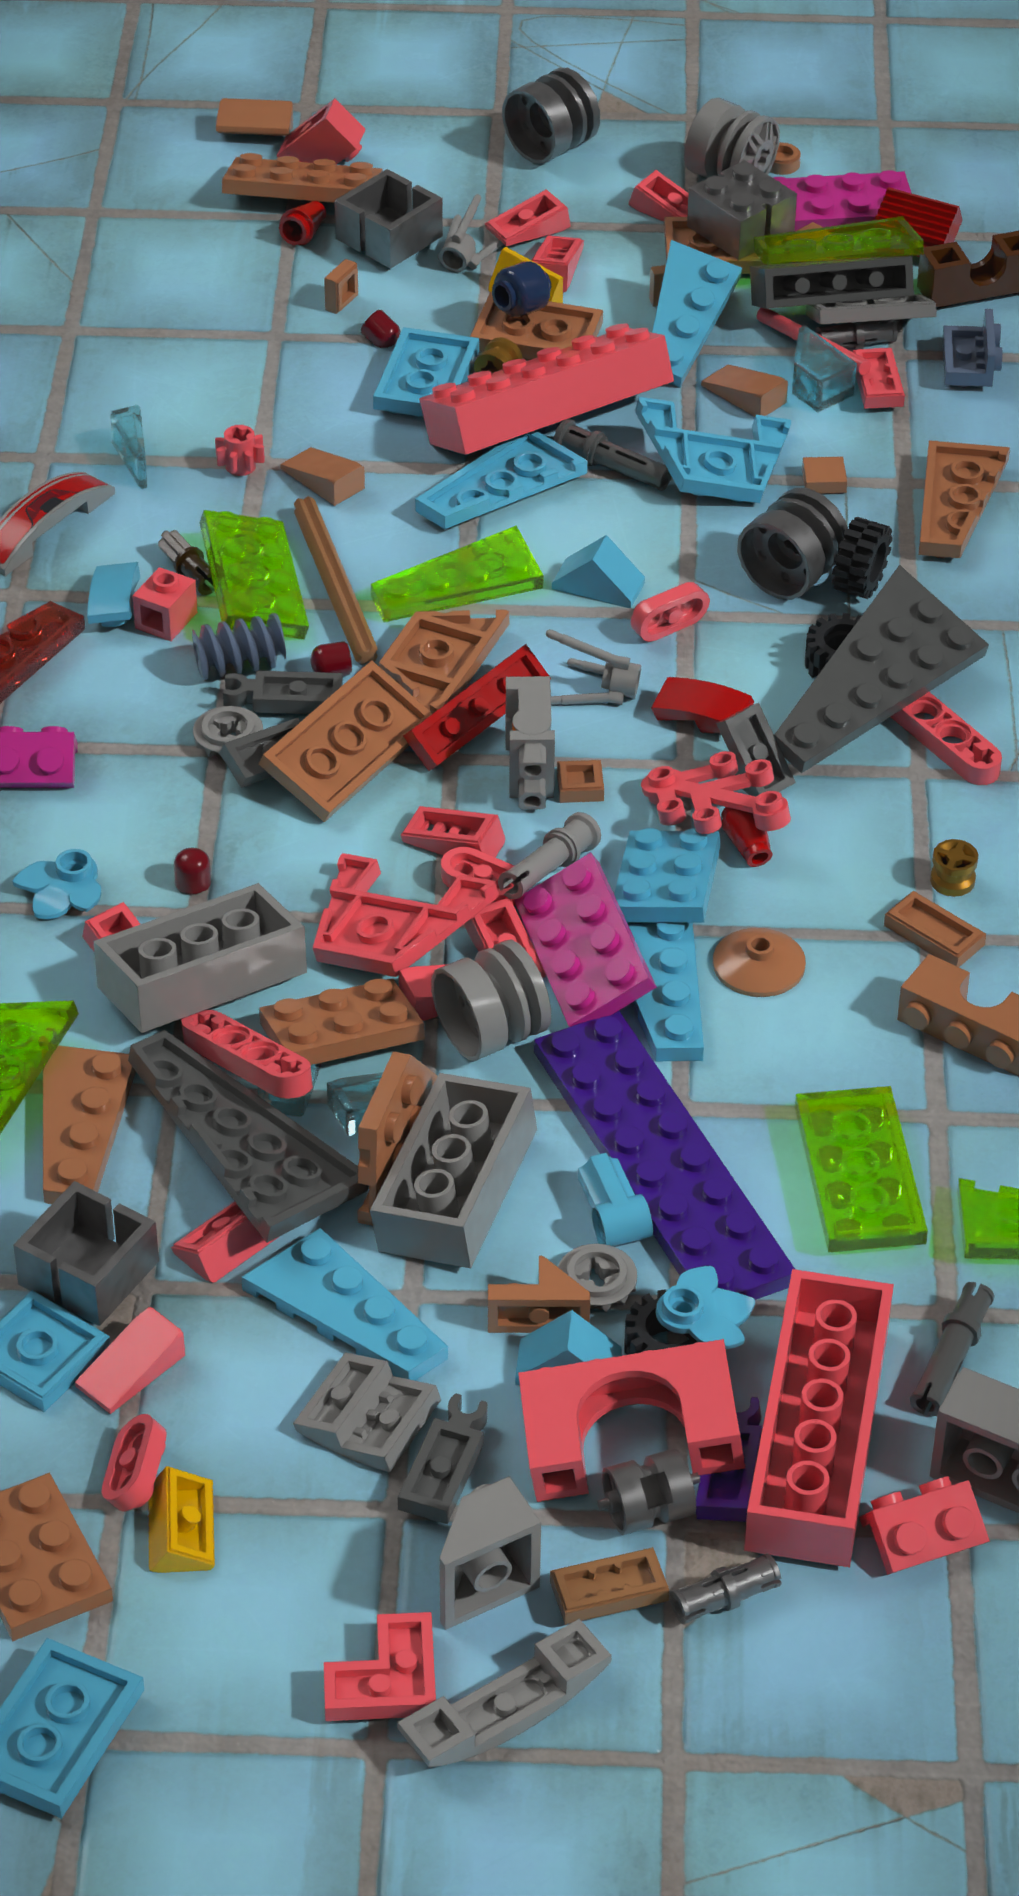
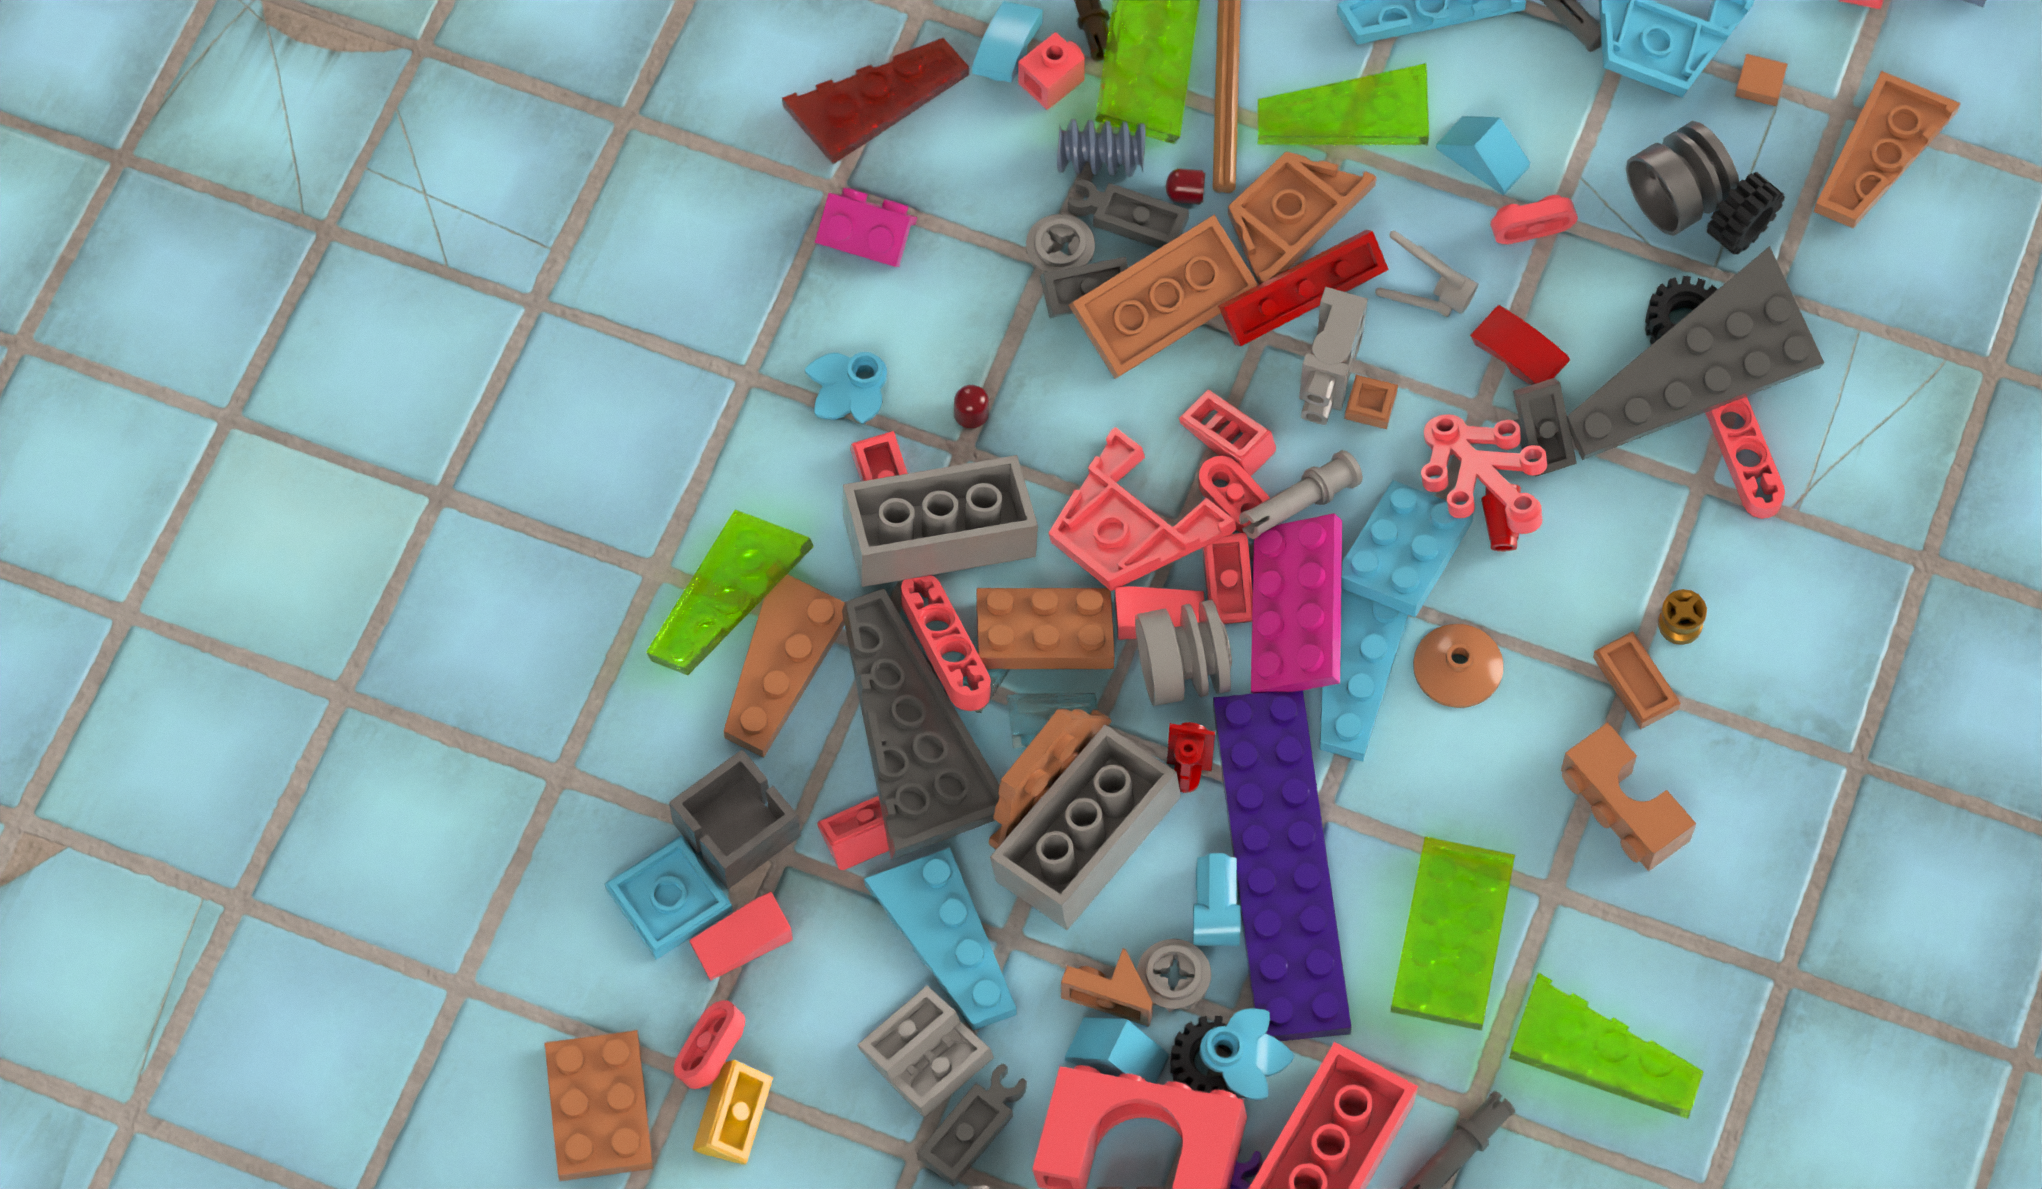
camera: 20 degrees right, 20 degrees up
none -> red hinge [1167,722,1215,793]

